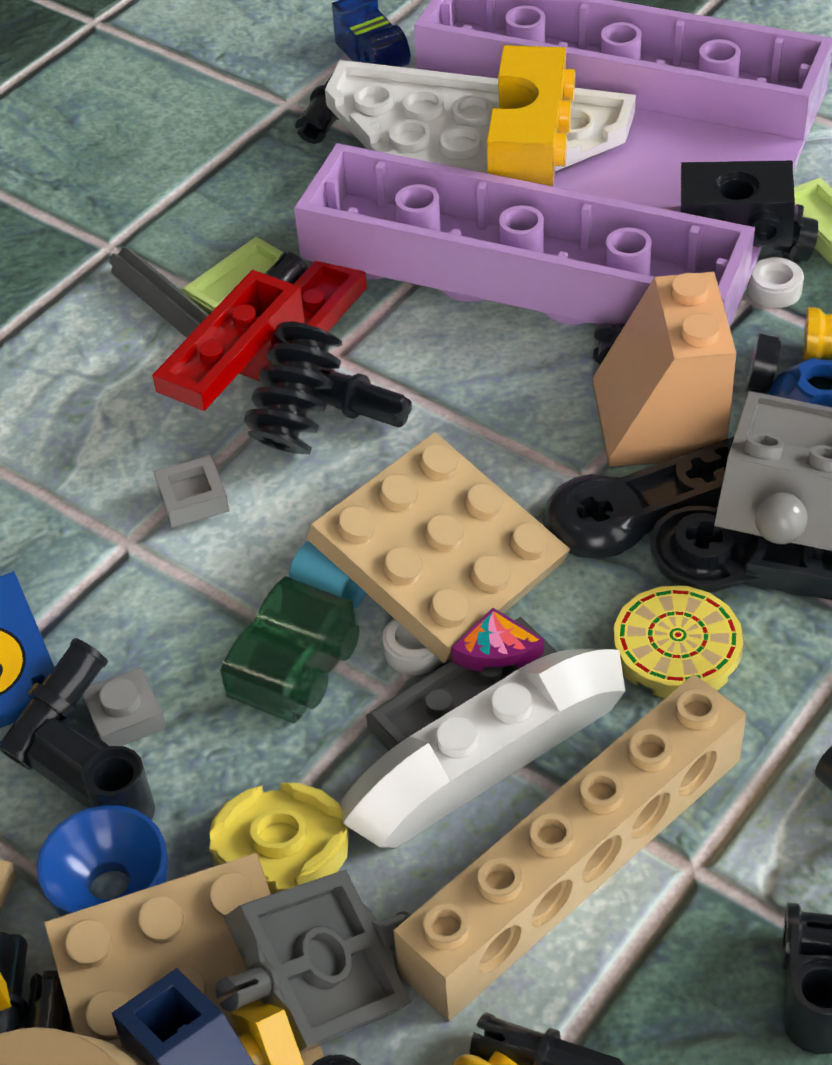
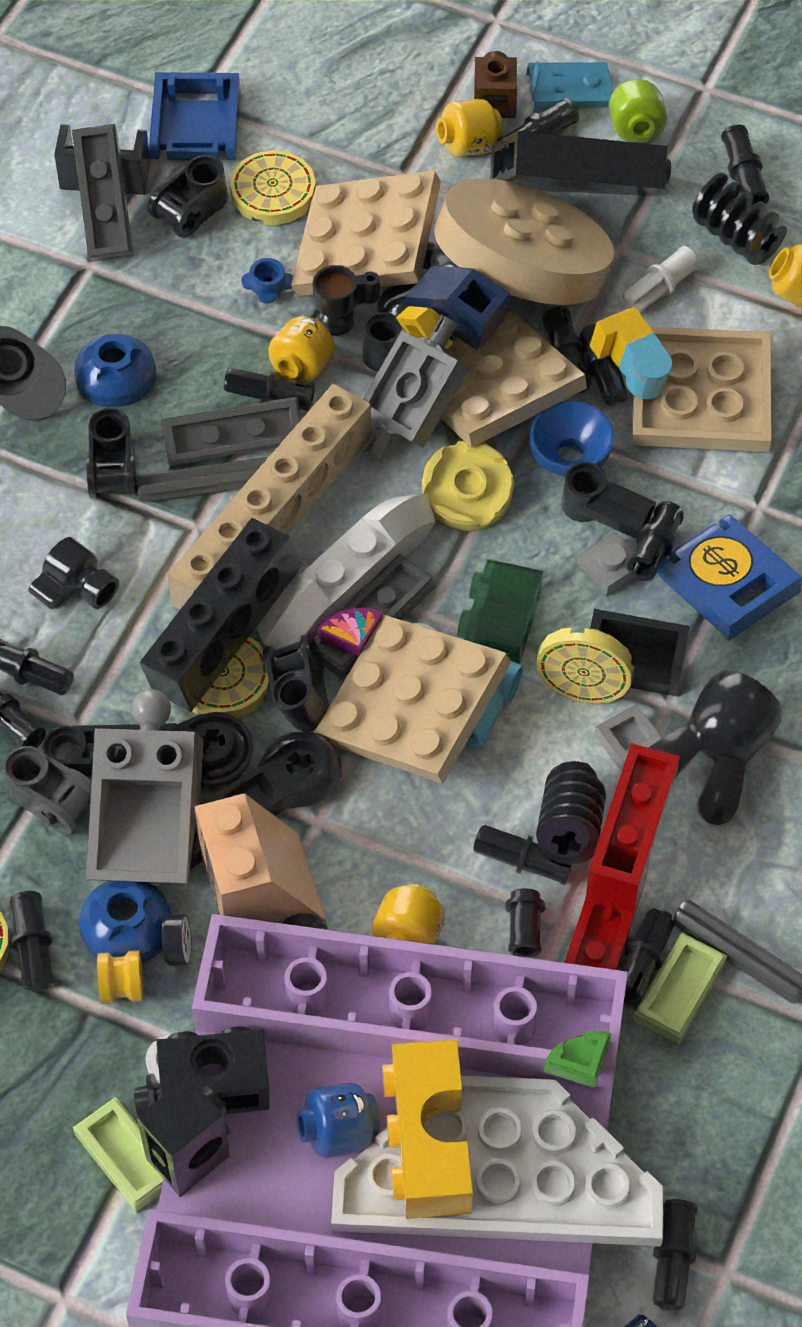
camera: 165 degrees right, 10 degrees up
none -> dark grey axle [136,457,268,502]
none -> black brick [137,1076,230,1197]
none -> black brick [139,518,301,712]
none -> dark grey tile [161,397,301,465]
none -> black piece [262,633,330,731]
none -> blue head [296,1083,380,1158]
none -> yellow head [371,884,445,945]
none -> black pin [505,888,546,957]
none -> light yellow tile [537,628,634,704]
none -> bright green tile [543,1031,612,1088]
none -> black panel [590,609,690,697]
none -> black piece [649,670,782,825]

